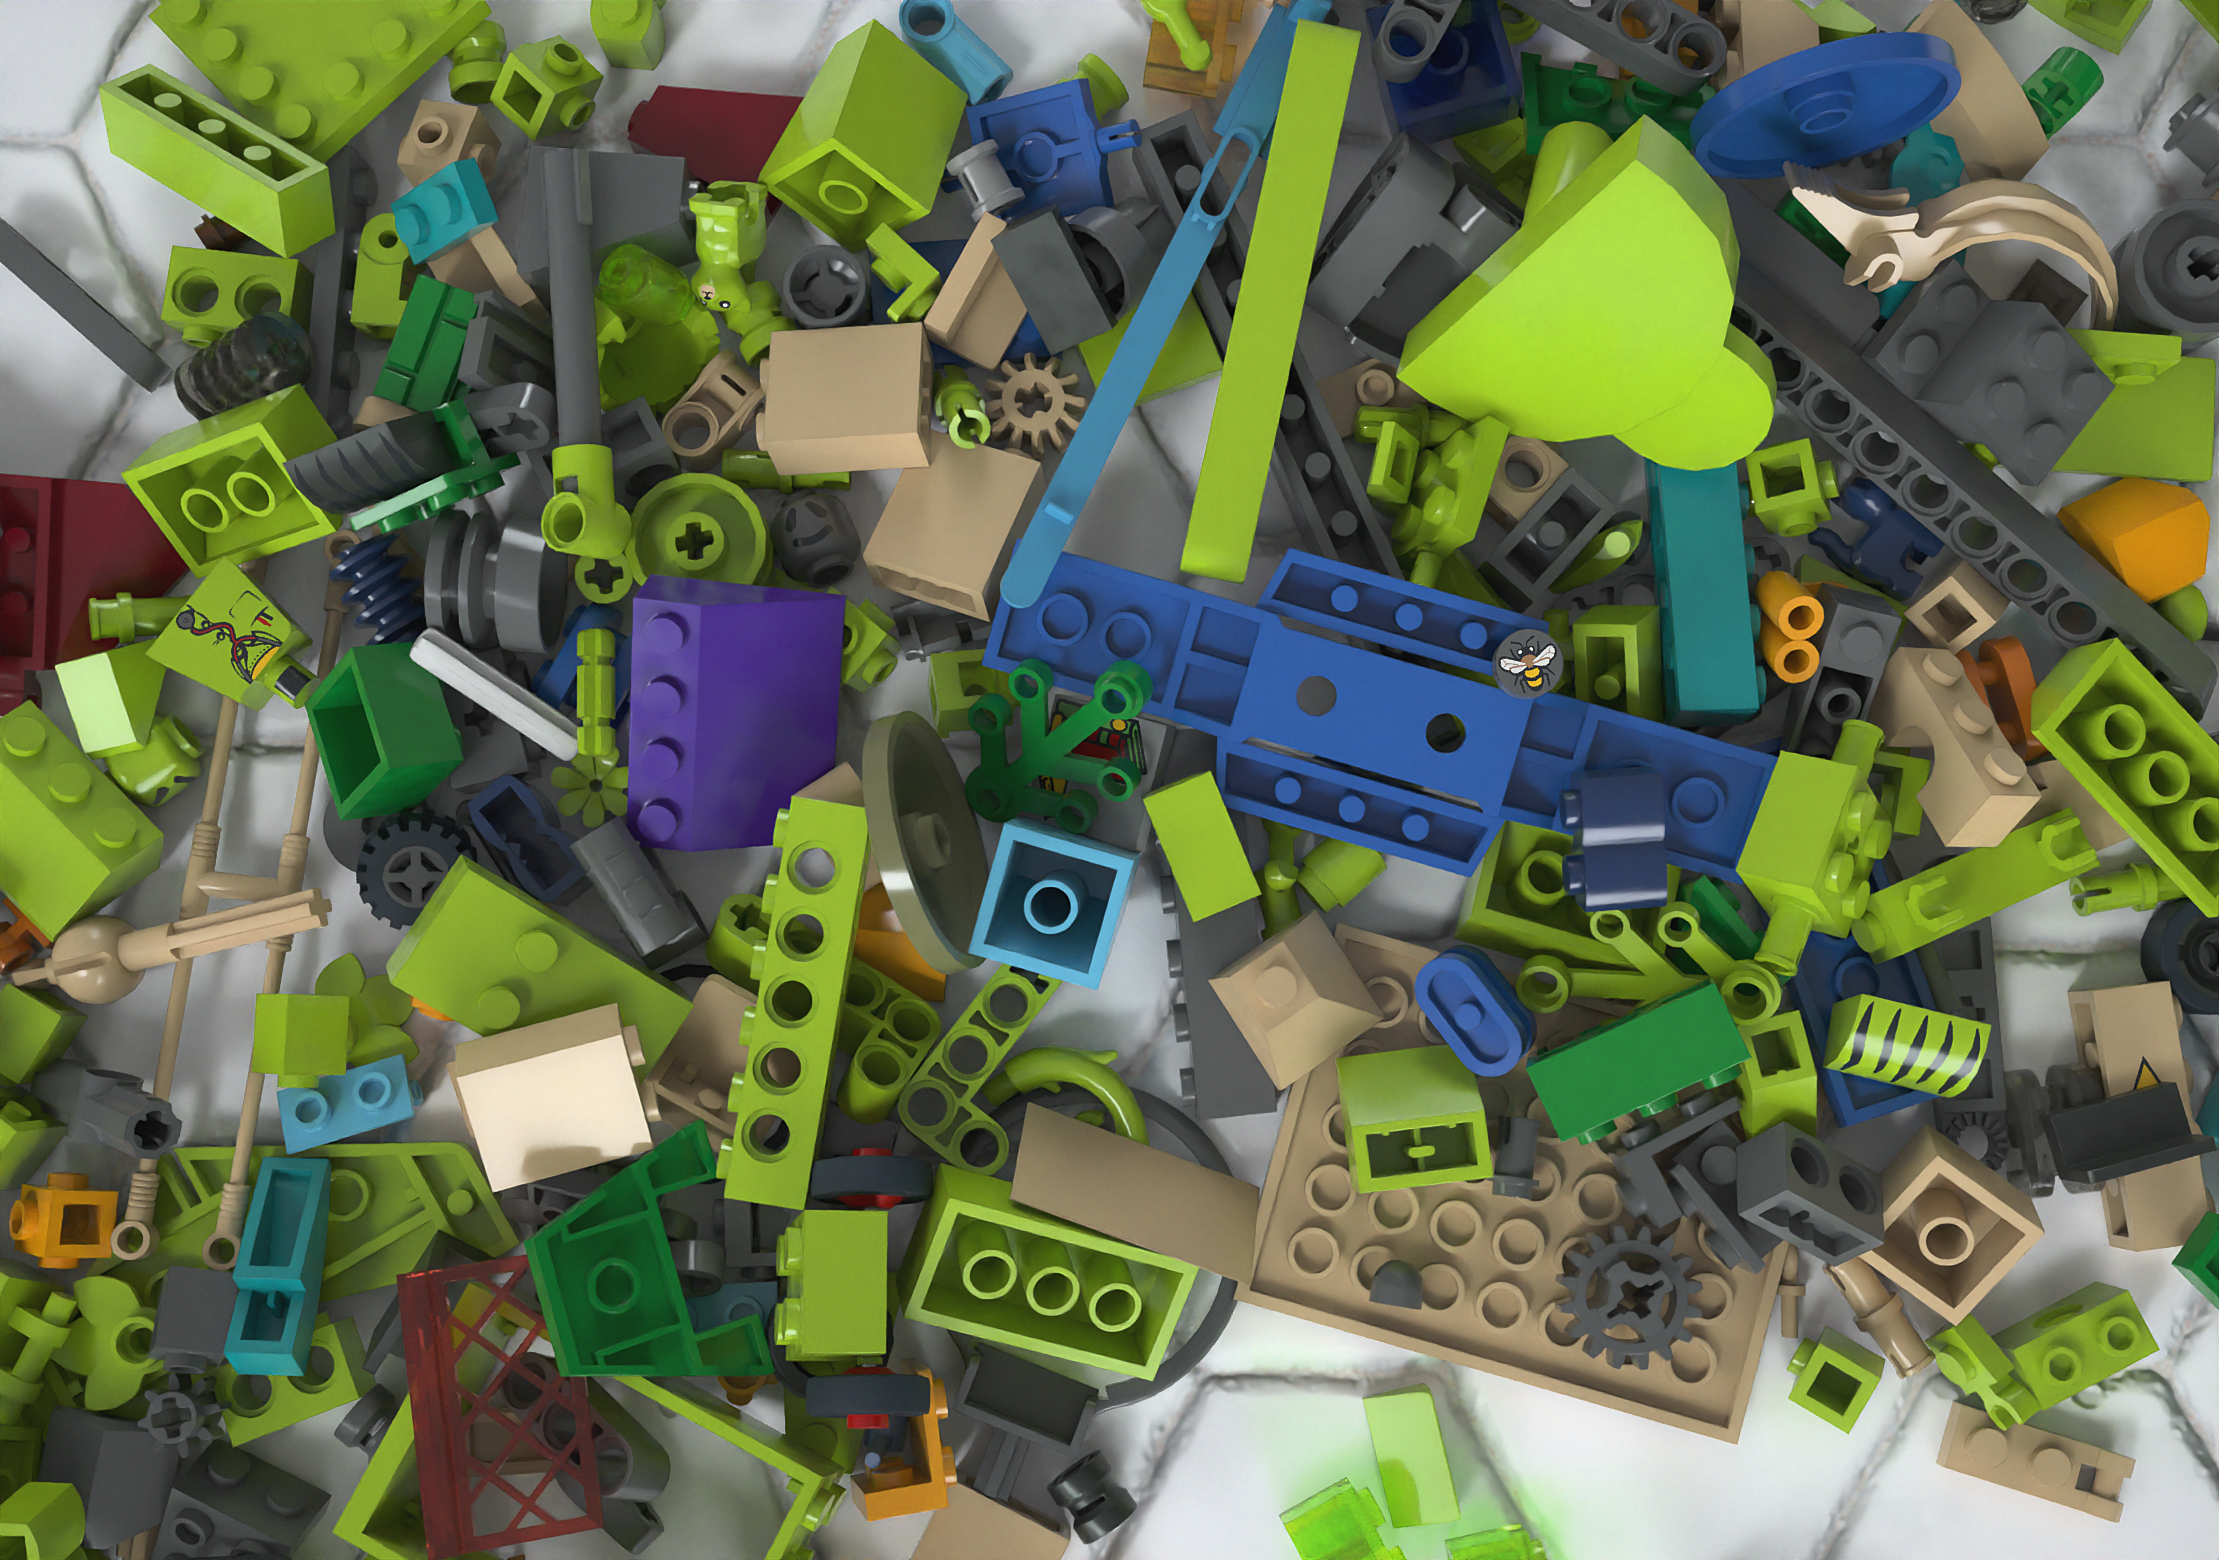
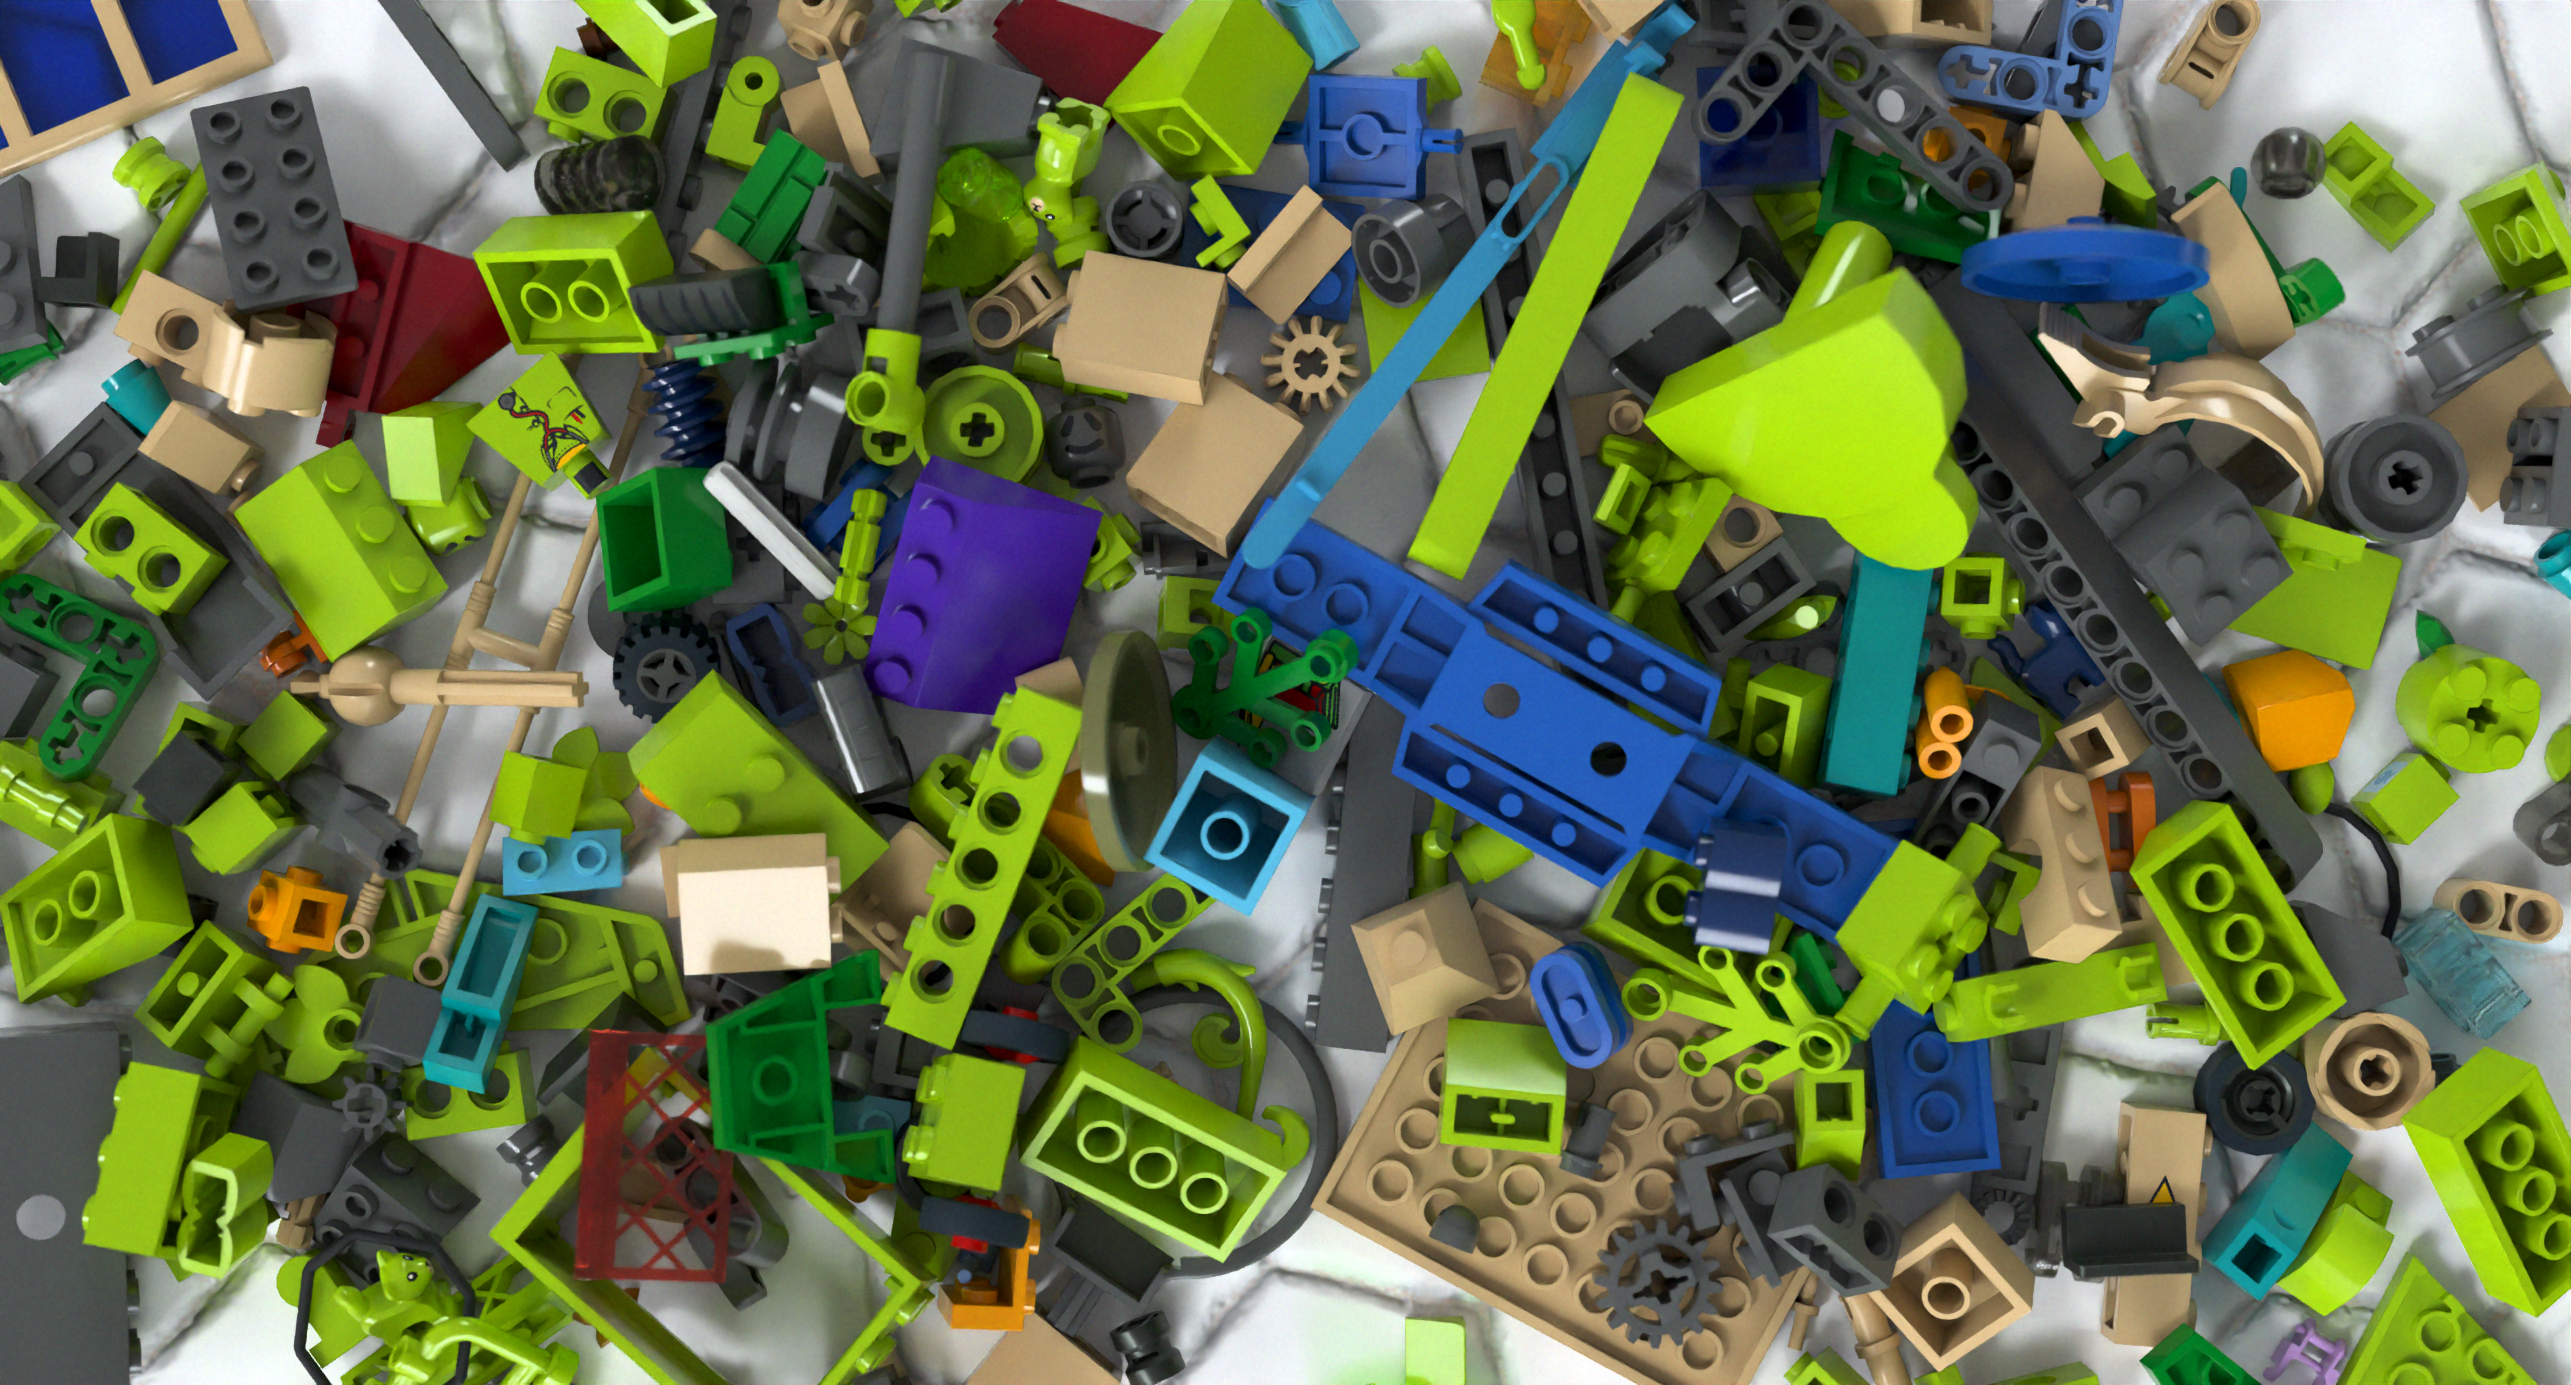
camera: 15 degrees right, 5 degrees up
lime pin [89,592,192,644] -> none
teal plate [390,157,499,265] -> none
lime pin [933,365,991,449] -> none
light grey bush [946,139,1025,224] -> none
pearl dark grey brick [990,204,1118,355] -> none
tan sticker [1010,1102,1260,1286] -> none
lime hinge [1140,770,1261,922] -> none
tile [1492,629,1564,700] -> none
green wedge [1526,977,1752,1145] -> none
lime brick [1823,994,1992,1098] -> none

